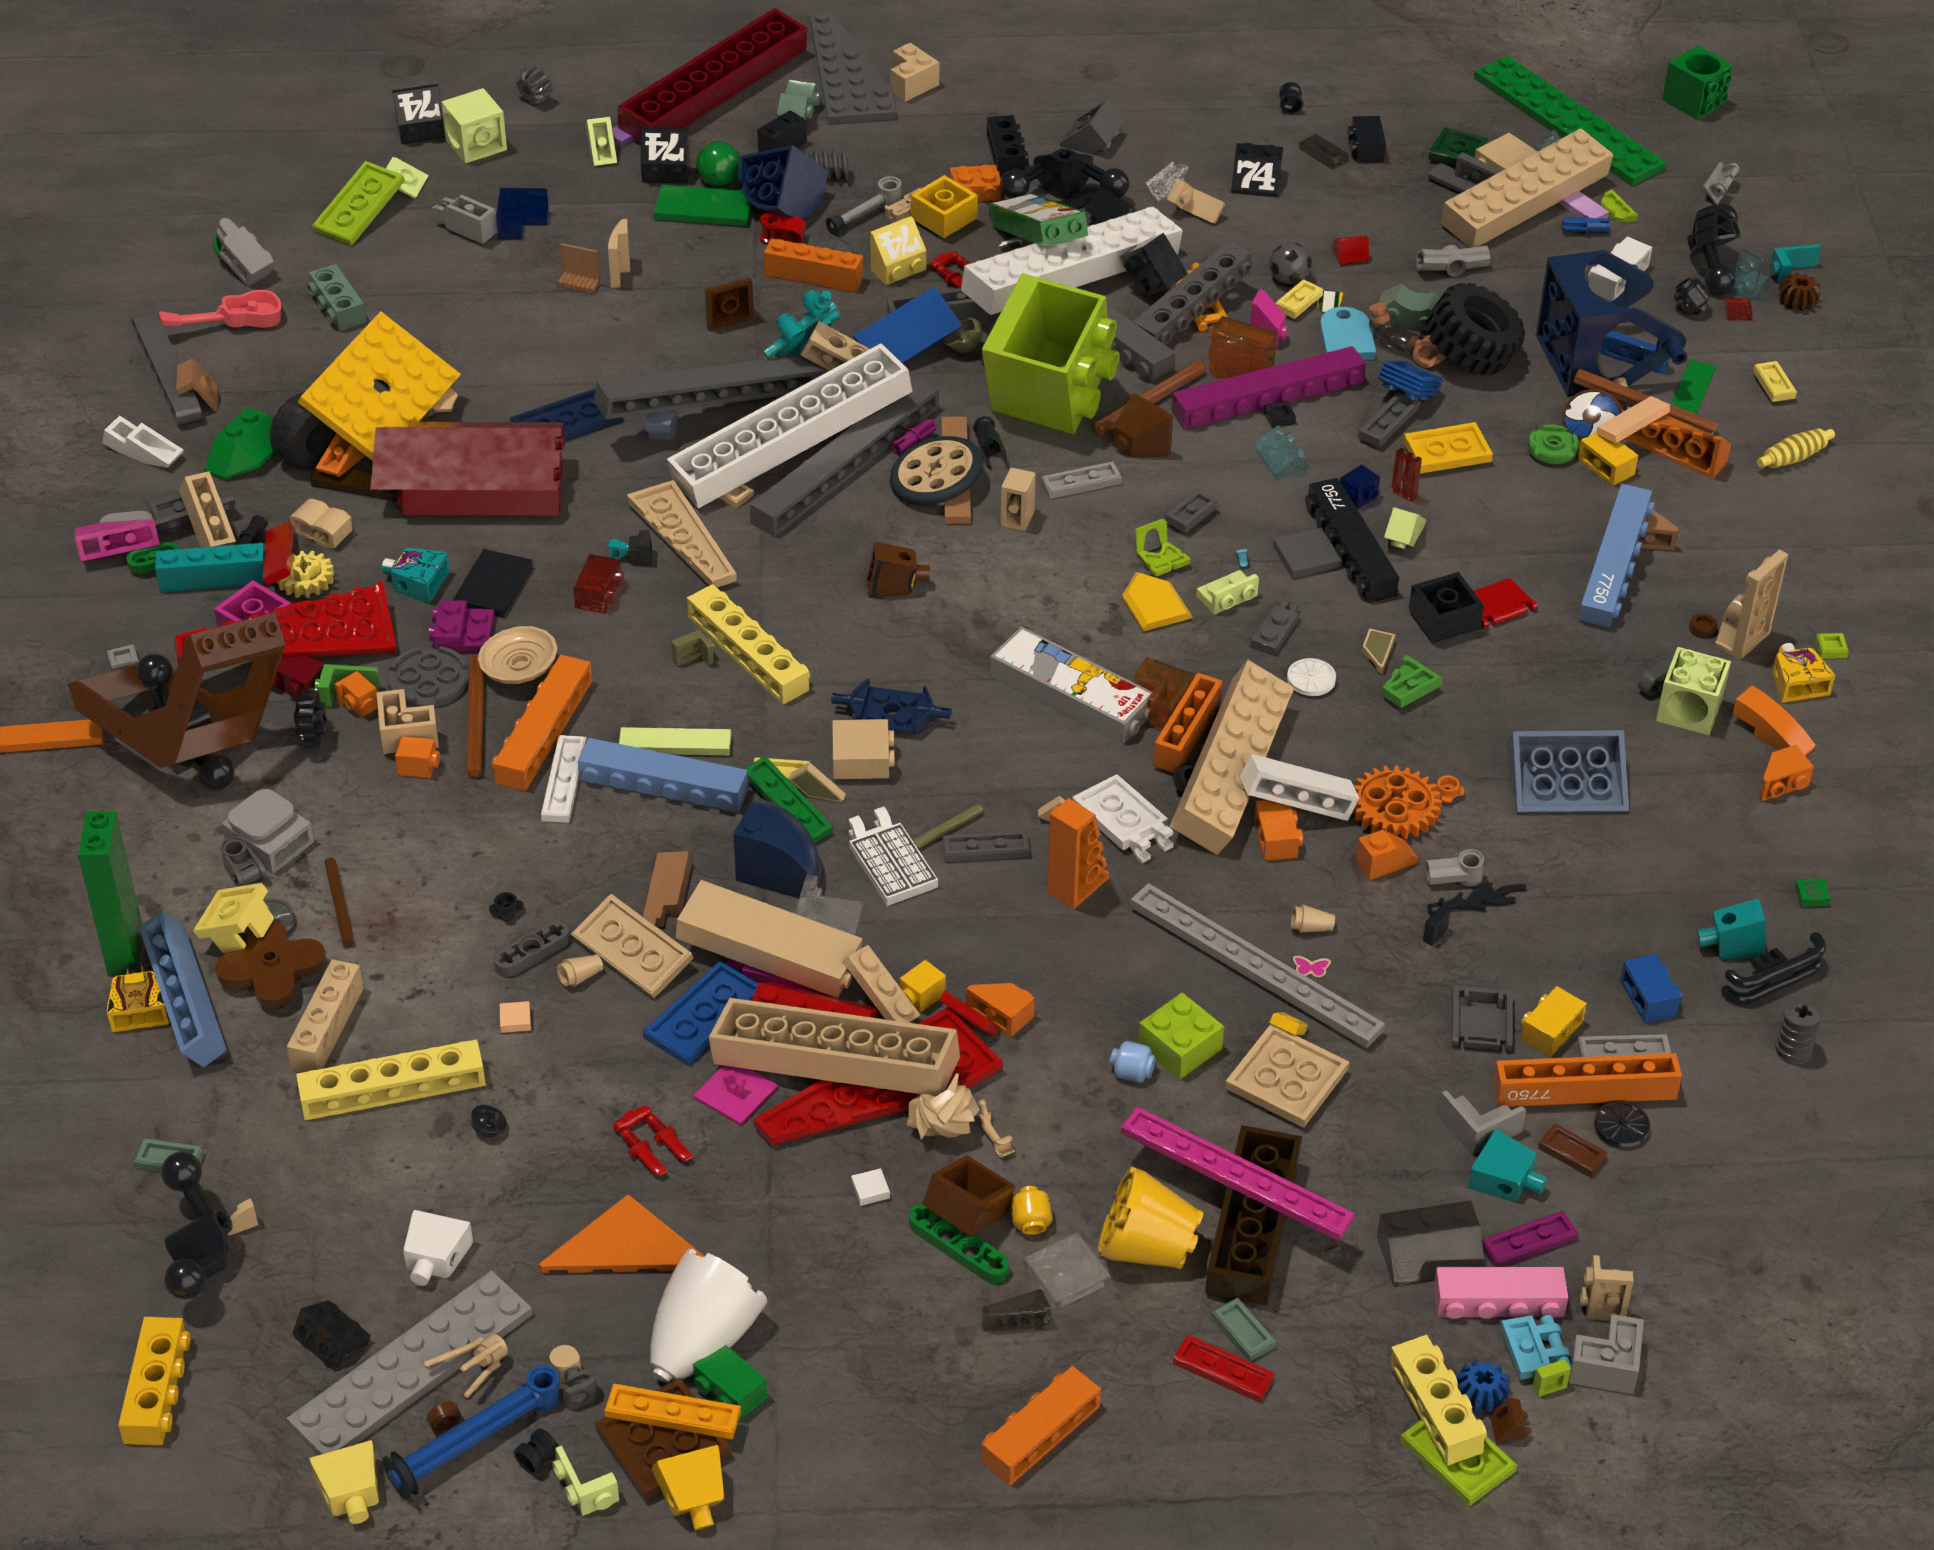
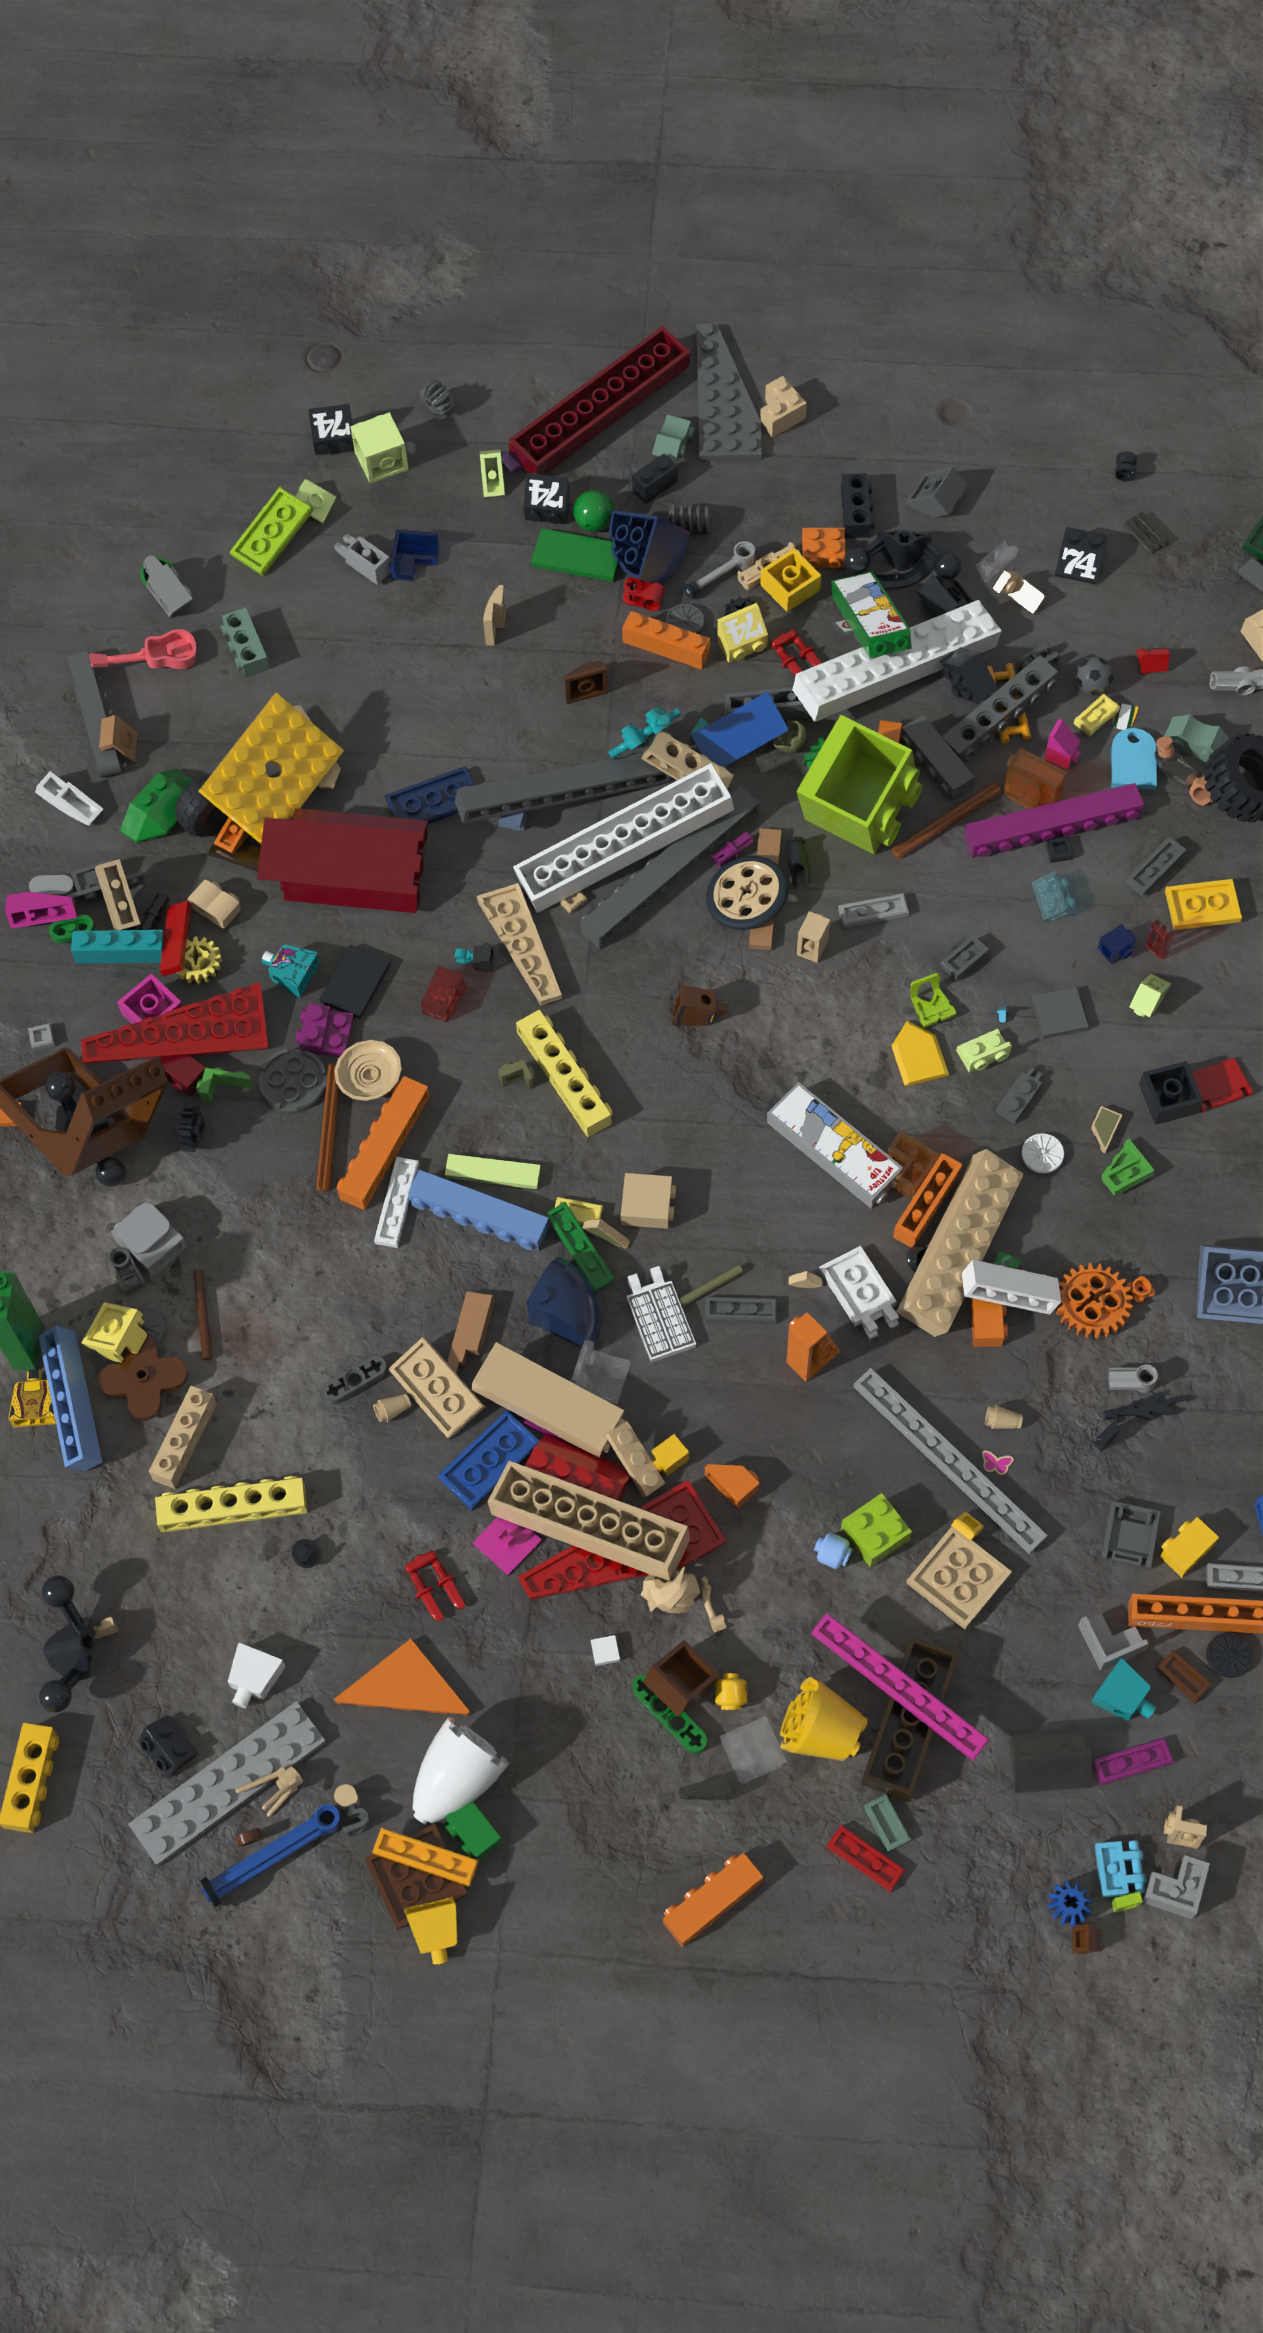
camera: 10 degrees right, 20 degrees up
sand green tile [134,1138,204,1172] -> none
light yellow torso [309,1440,379,1524] -> none
orange brick [335,671,378,718] -> none
tan brick [376,689,439,754] -> none
orange brick [395,736,440,779] -> none
black plate [489,892,524,921] -> none
light nougat tile [500,1001,531,1033] -> none
black wheel [513,1428,559,1475] -> none
yellowish green bracket [552,1446,619,1516] -> none
medium nougat piece [557,243,600,294] -> none
dark blue plate [831,678,952,734] -> none
red tile [940,991,1000,1036] -> none
reddish brown slope [1113,393,1173,457] -> none
black brick [1305,478,1399,603] -> none
black brick [1347,116,1386,163] -> none
orange slope [1355,830,1419,880] -> none
blue brick [1377,361,1444,400] -> none
light yellow brick [1391,1335,1487,1466] -> none
lime tile [1400,1420,1517,1506] -> none
bright pink brick [1433,1267,1568,1319] -> none

